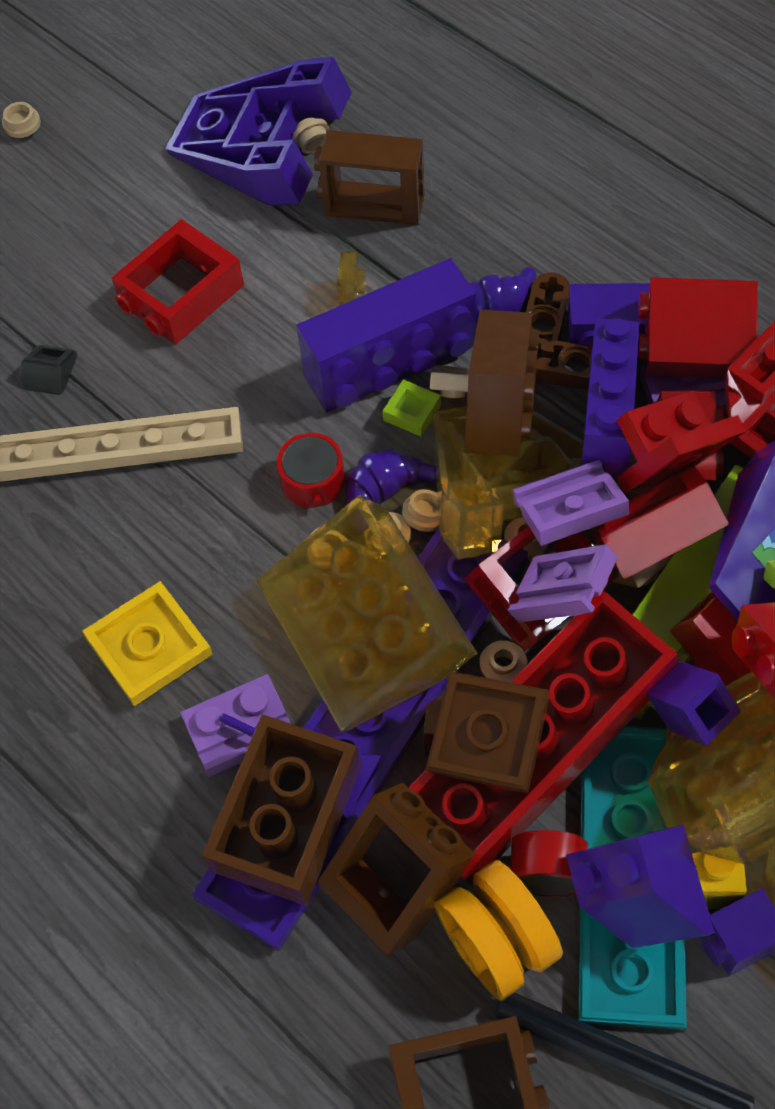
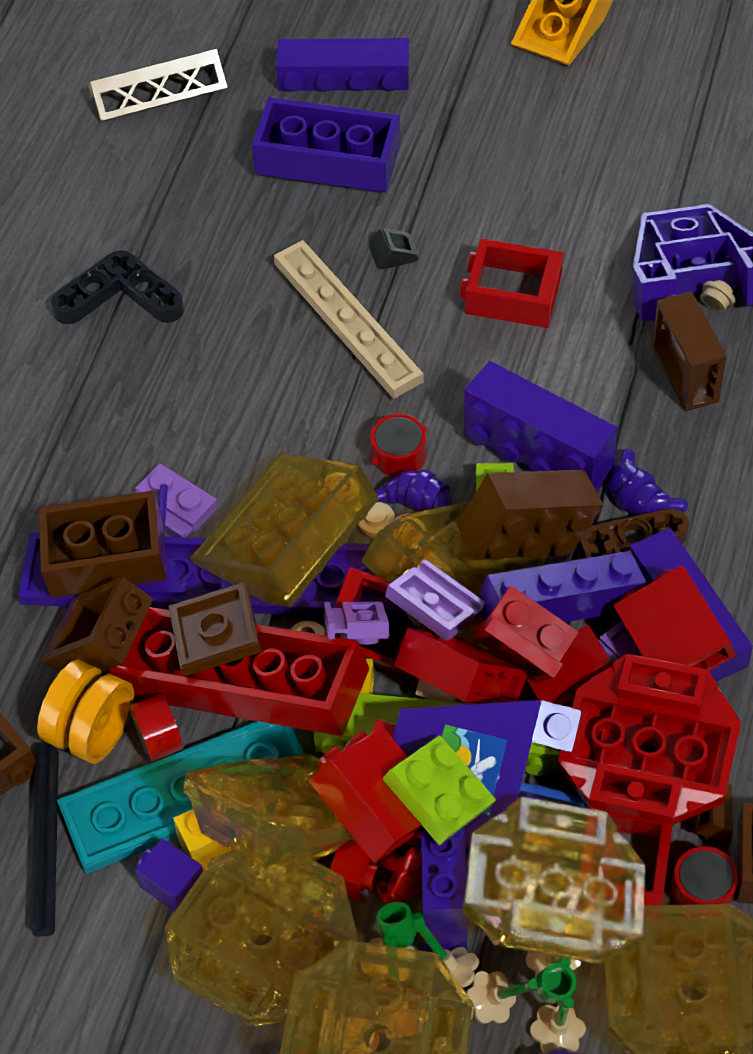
camera: 60 degrees right, 5 degrees down
tan plate [2,102,41,138] -> none
yellow plate [82,581,213,706] -> none
clear yellow plate [336,251,366,306] -> none
dark purple slope [566,825,715,948] -> none
dark purple brick [646,661,741,746] -> none

